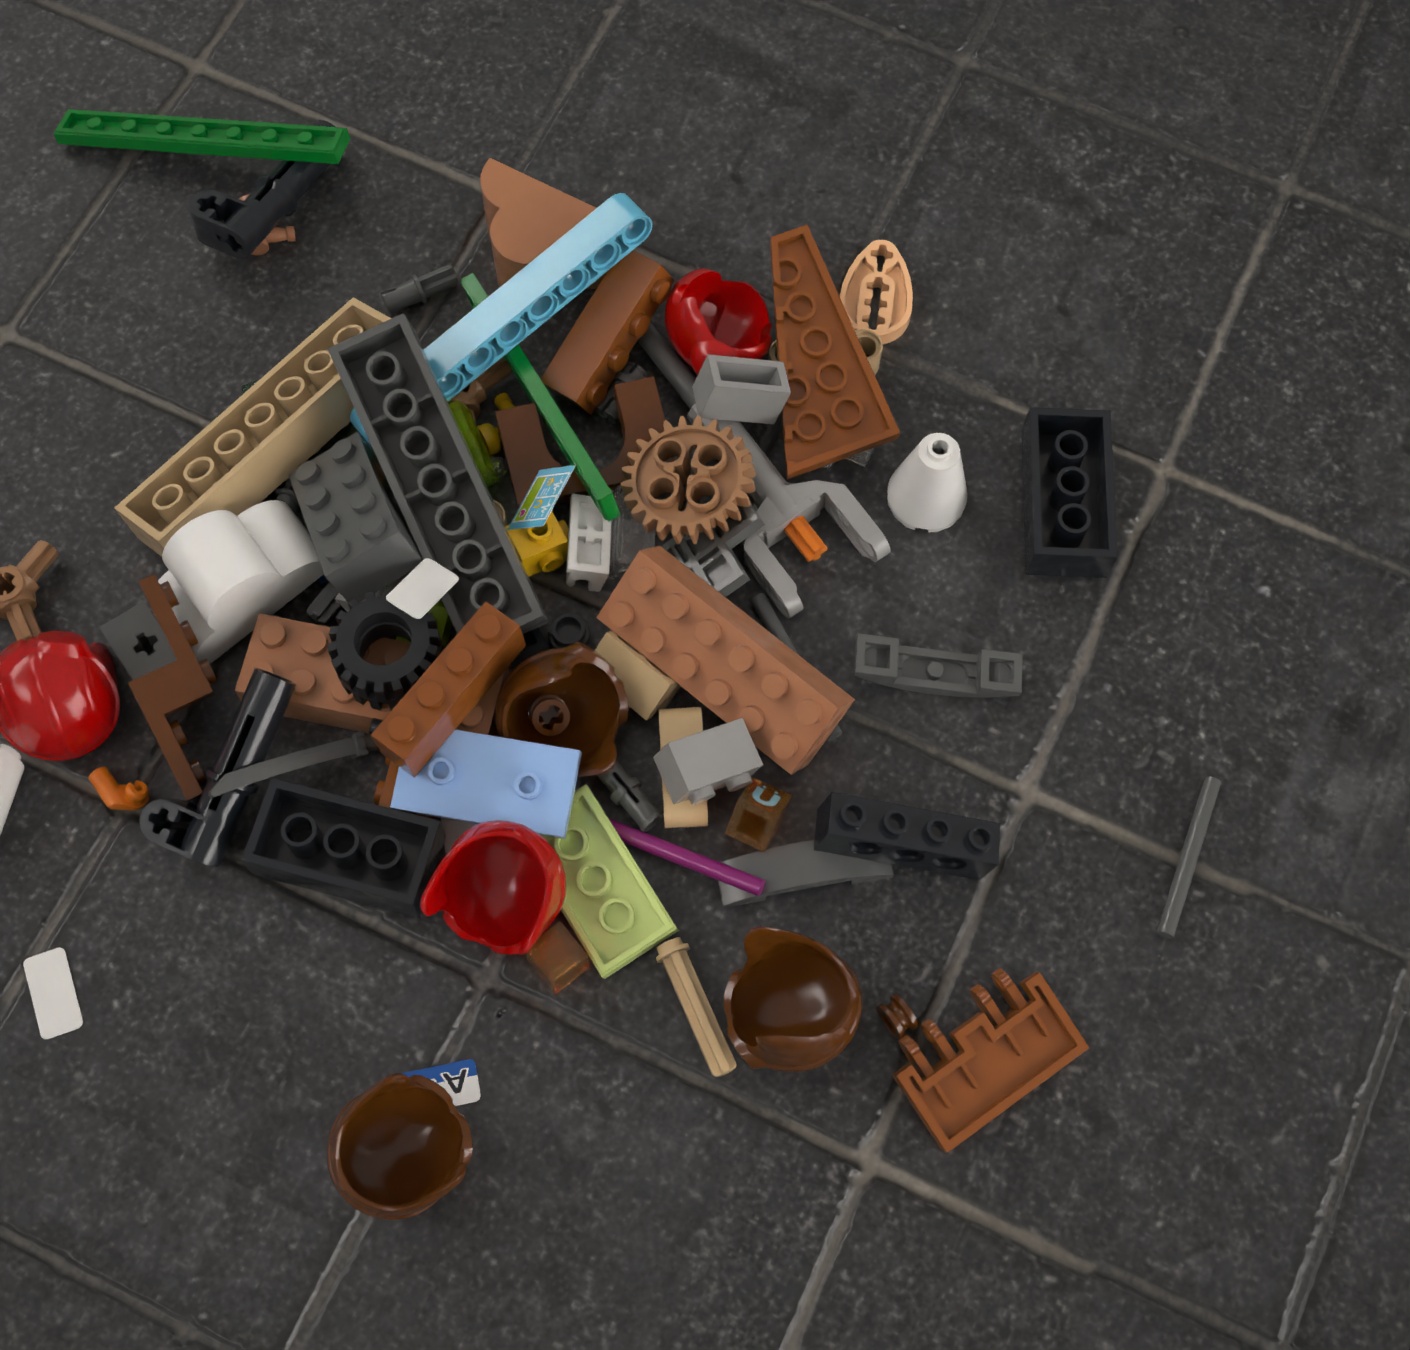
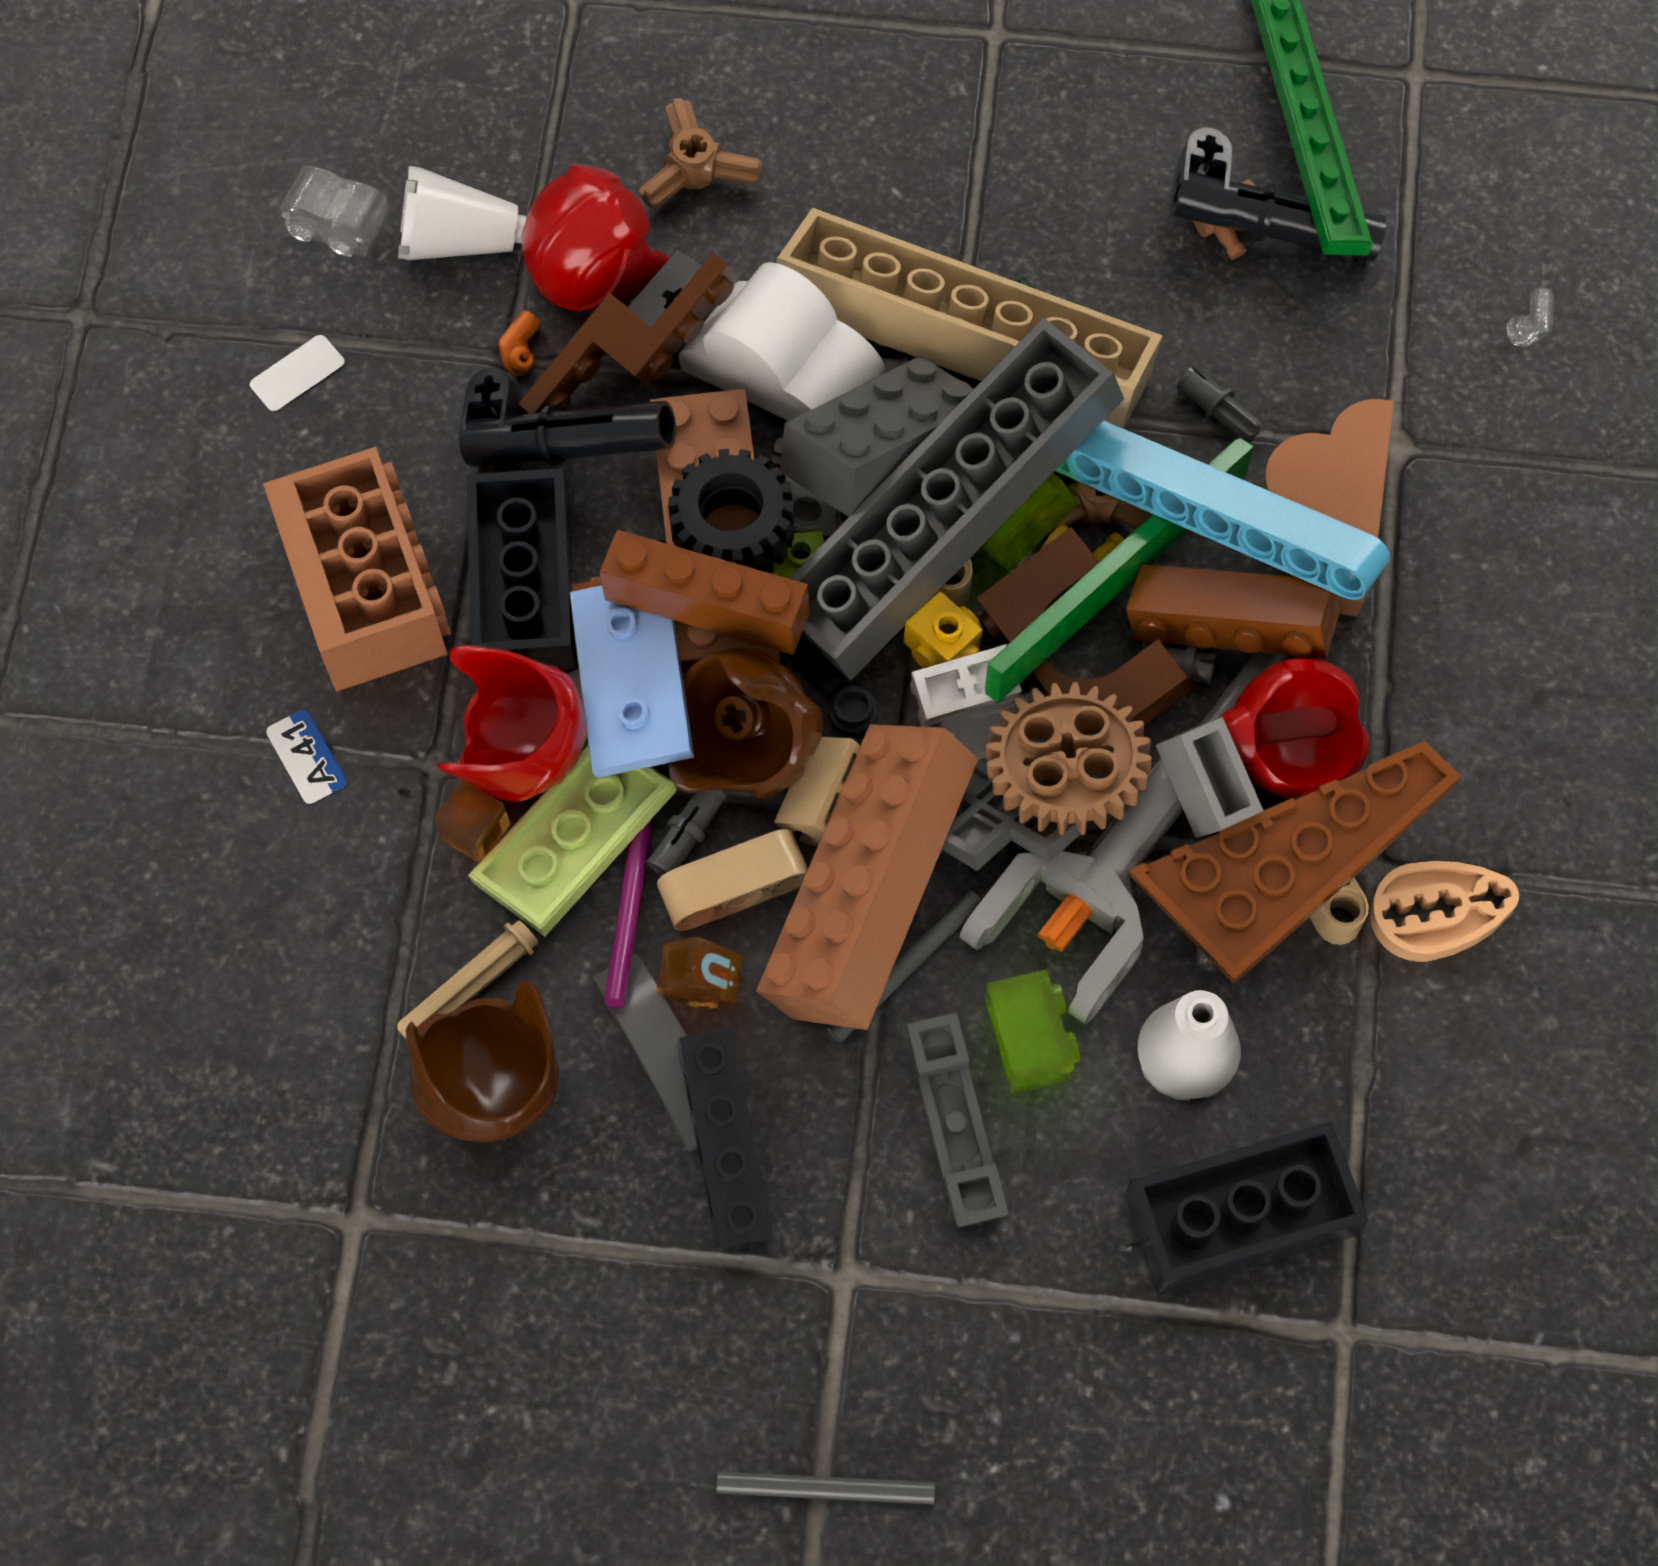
camera: 75 degrees right, 0 degrees up
dark grey sword [208,731,379,798] -> none
reddish brown piece [327,1073,473,1220] -> none
white sticker [386,558,459,619] -> none
sticker [507,465,576,530] -> none
light grey piece [653,718,763,805] -> none
reddish brown bush [876,994,919,1040] -> none
dark orange hinge [892,968,1089,1153] -> none
none -> nougat brick [263,447,451,692]
none -> clear neon green piece [985,969,1080,1095]
none -> clear arm [1506,288,1554,347]

